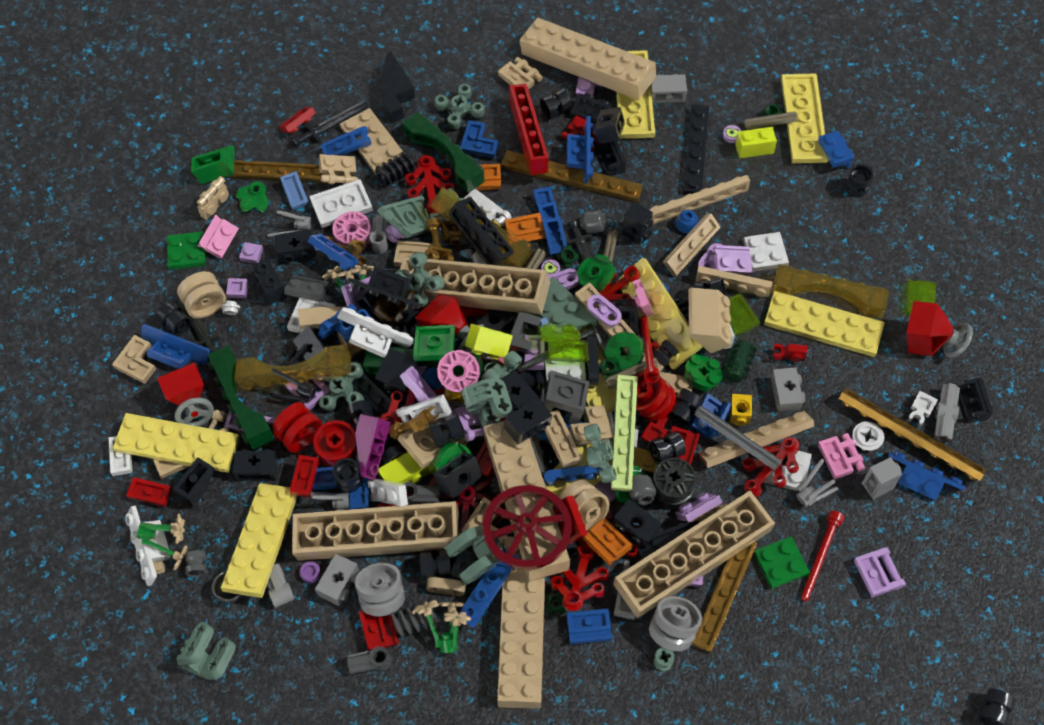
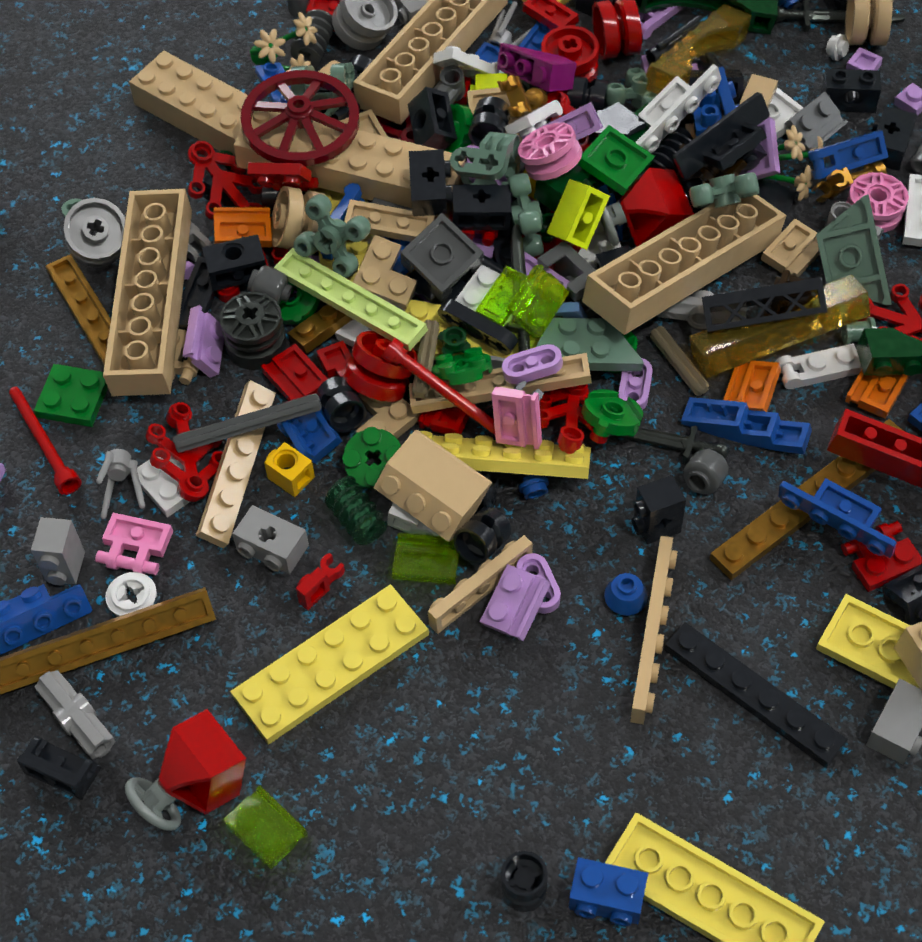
camera: 125 degrees right, 5 degrees down
black wheel [333,458,362,493] -> none
pearl gold bar [425,218,454,261] -> none
tile [541,260,560,276] -> none
dark green plate [557,245,579,267] -> none
blue plate [567,609,612,645] -> none
black brick [593,107,625,144] -> none
black hinge [595,141,626,176] -> none
dark tan axle [603,230,618,262] -> none
black wheel [648,431,686,464] -> none
black wheel [652,339,679,366] -> none
tan plate [663,213,720,276] -> none
tile [723,125,741,143] -> none
neon yellow brick [735,127,777,159] -> none
white plate [743,232,789,272] -> none
dark tan axle [745,111,797,129] -> none
dark green plate [761,104,782,116] -> none
clear yellow arch [771,265,890,319] -> none
white plate [908,391,938,427] -> none

